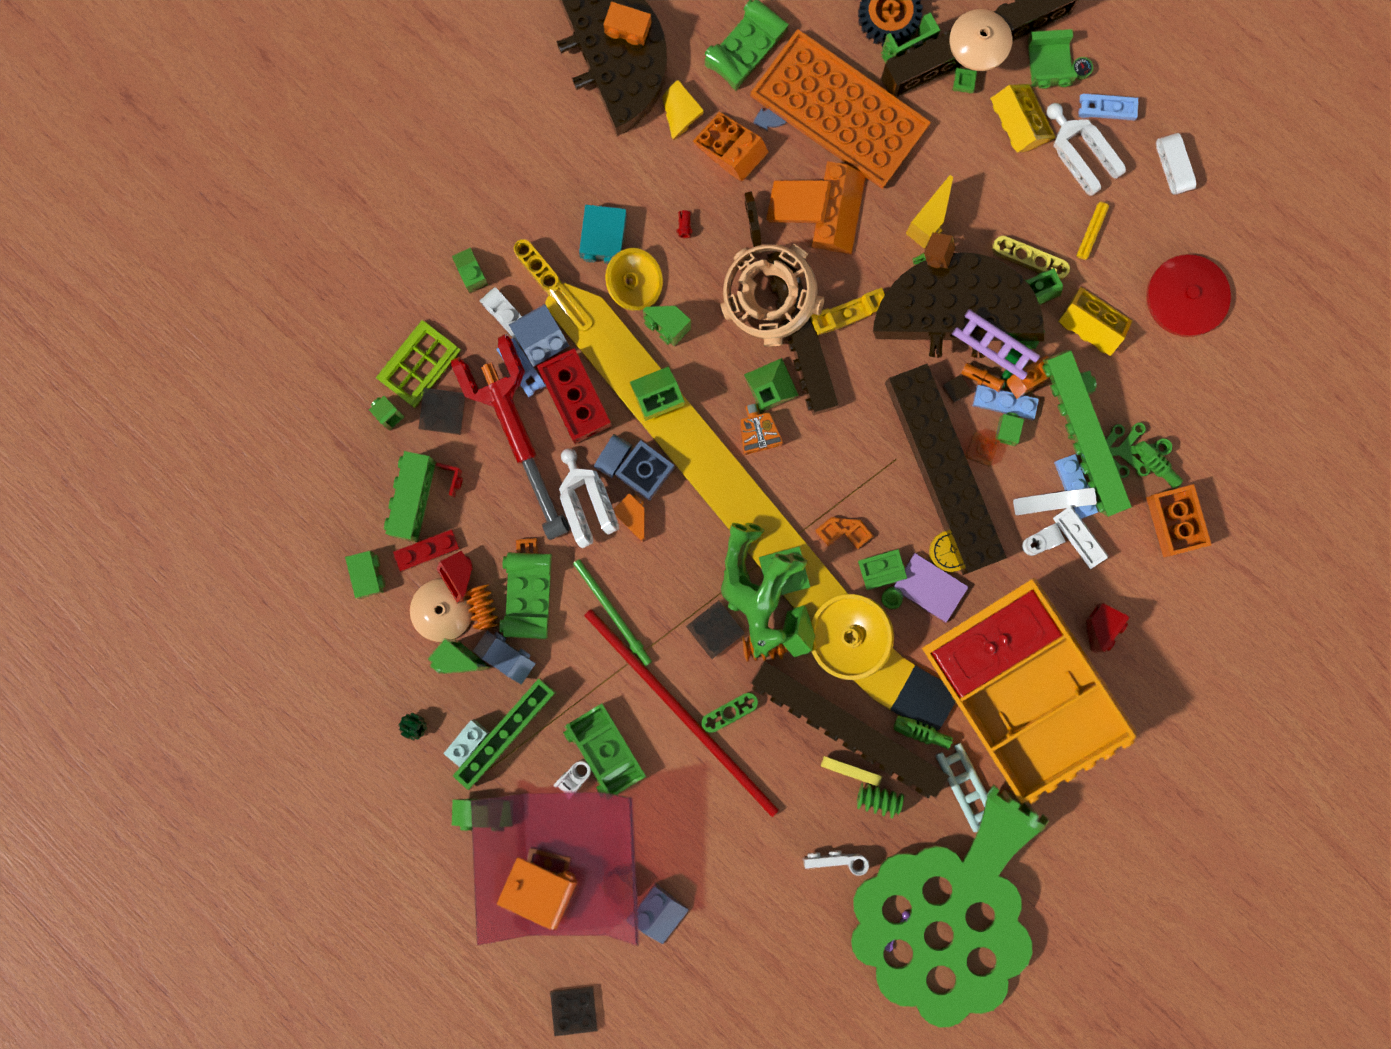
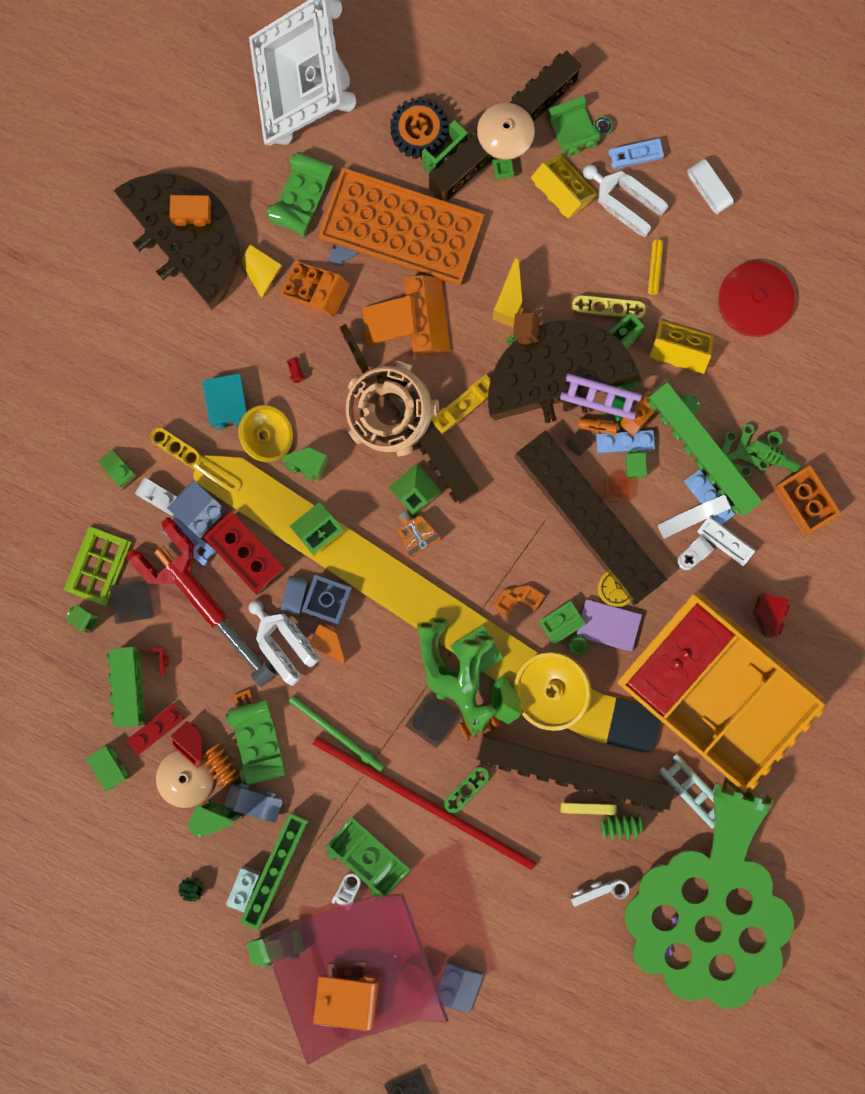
camera: 15 degrees left, 0 degrees up
bright green hinge [893,716,953,750] -> none

